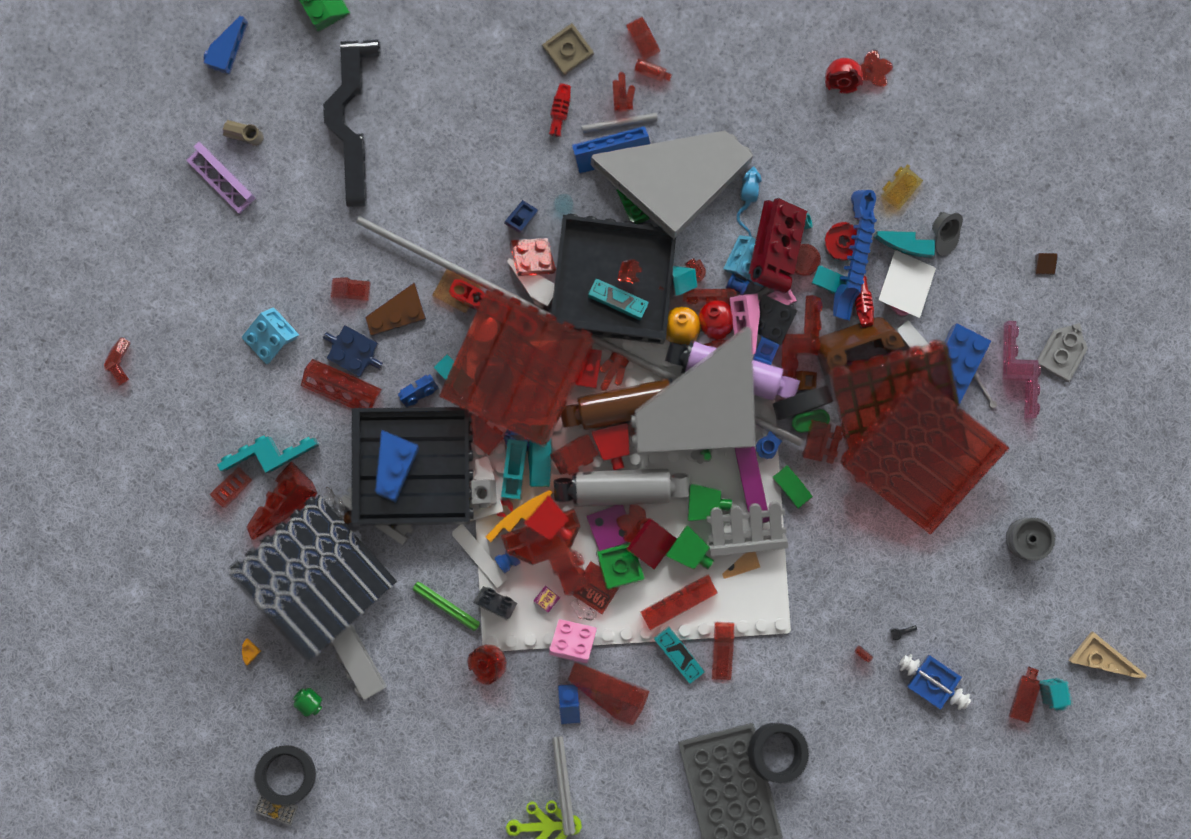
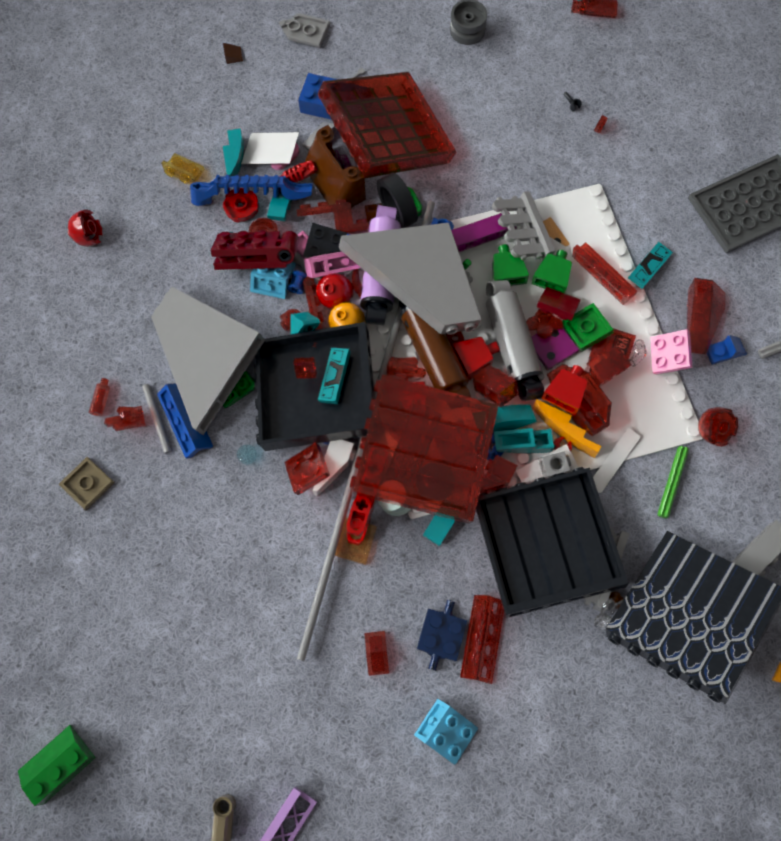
camera: 105 degrees left, 15 degrees down
clear red slope [209,467,253,508] -> none
teal bracket [217,435,319,473] -> none
clear red wedge [247,462,318,540] -> none
black beam [323,40,380,207] -> none
reddish brown wing [365,282,426,336] -> none
blue wedge [376,431,419,502] -> none
blue hinge [398,374,439,408] -> none
black hinge [473,586,518,620] -> none
blue wheel [495,547,521,574] -> none
dark blue slope [504,200,538,235] -> none
tile [533,585,560,612] -> none
red hinge [549,83,571,137] -> none
clear red slope [625,16,661,60] -> none
clear red slope [712,621,735,680] -> none
dark azure animal [736,166,762,237] -> none
black tyre [748,723,809,784] -> none
green slope [773,465,813,509] -> none
clear red plate [802,419,843,464] -> none
clear red panel [840,373,1009,535] -> none
clear red plate [860,50,893,87] -> none
blue plate [899,654,971,710] -> none
dark grey piece [932,212,963,256] -> none
clear pink bracket [1002,321,1041,419] -> none

